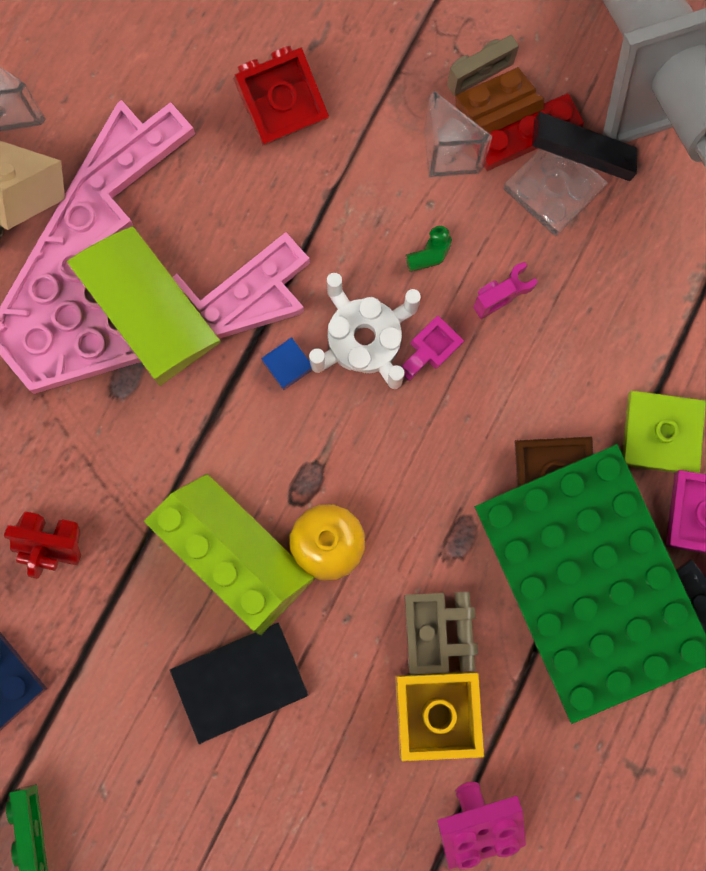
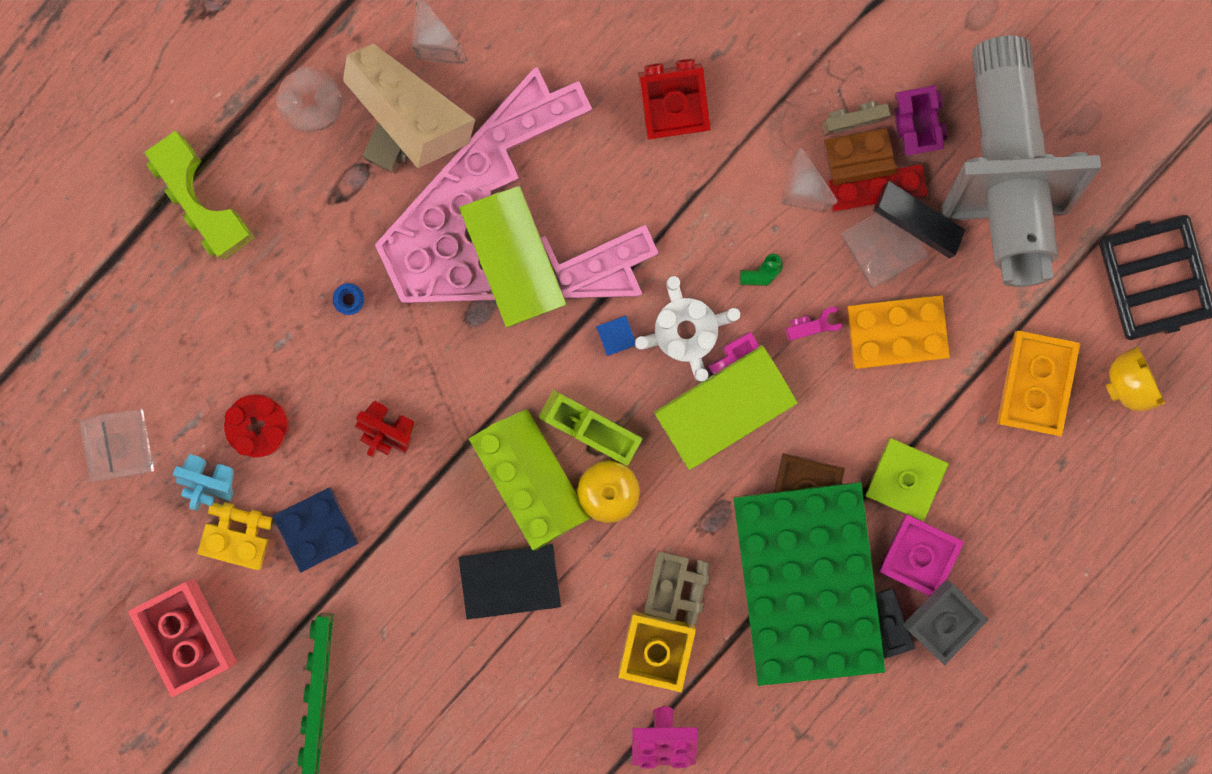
camera: 20 degrees right, 10 degrees up
none -> lime slope [538,390,643,466]
none -> lime slope [654,345,798,470]
none -> light orange plate [846,295,950,369]
none -> magenta cylinder [894,85,947,156]

